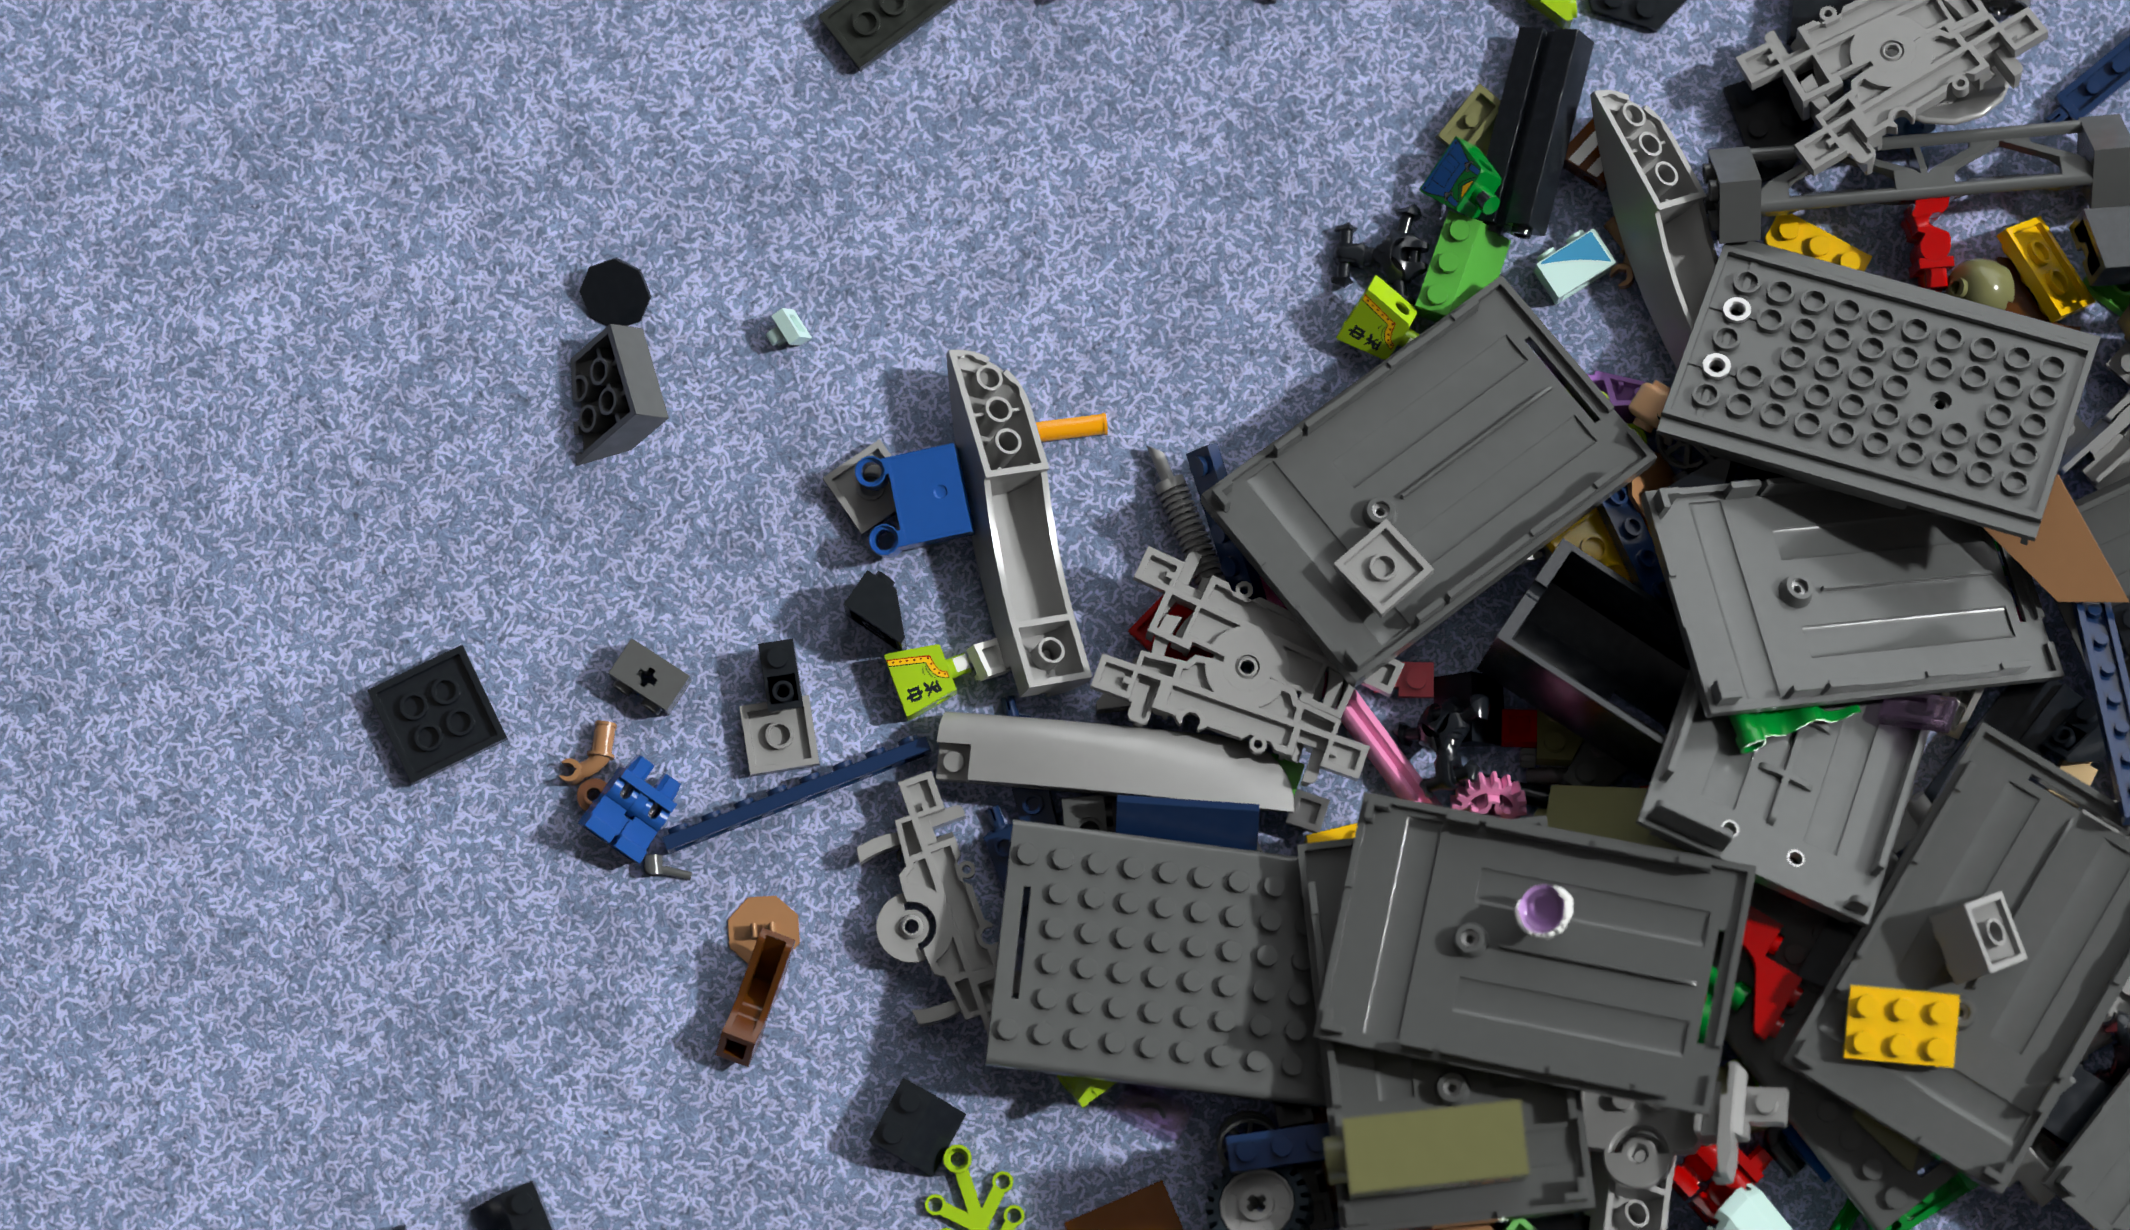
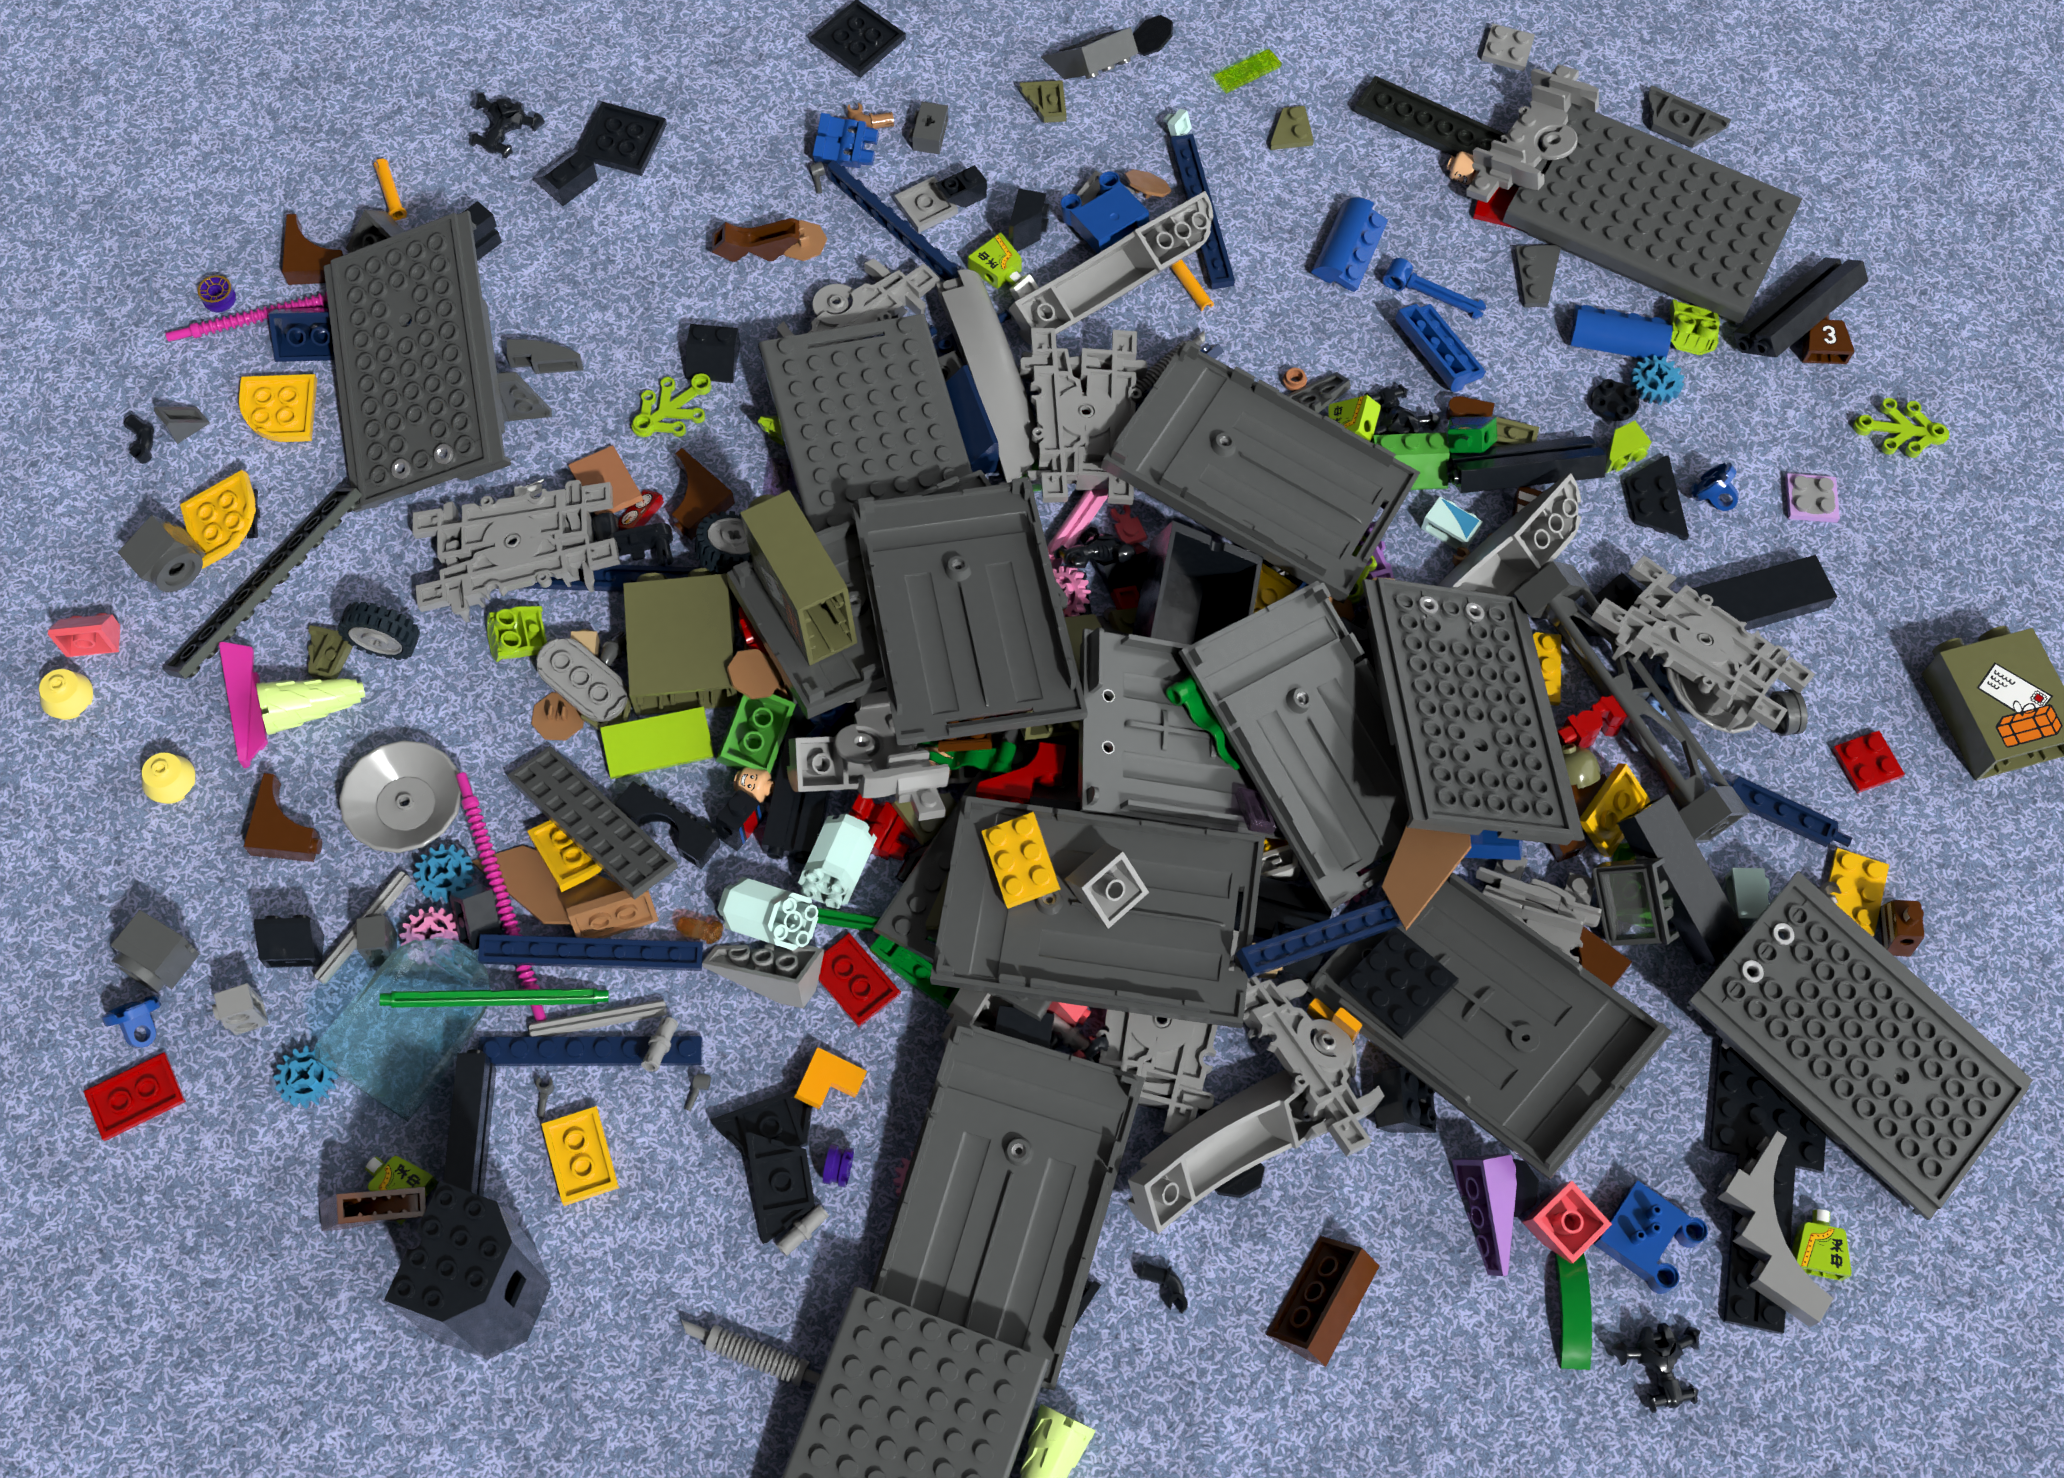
camera: 65 degrees right, 15 degrees down
light grey plate [1333,519,1434,618] -> none
lavender hair [1515,884,1573,939] -> none
none -> black plate [577,102,667,176]
none -> olive wing [1020,80,1067,123]
none -> medium nougat piece [1124,169,1171,199]
none -> dark blue plate [1170,134,1235,289]
none -> clear neon green tile [1214,48,1282,94]
none -> olive wing [1270,106,1314,150]
none -> nougat plate [1283,368,1307,391]
none -> dark grey wing [1286,372,1351,413]
none -> blue brick [1311,197,1388,292]
none -> blue piece [1383,258,1486,319]
none -> blue brick [1395,304,1486,392]
none -> reddish brown leg [1446,396,1495,434]

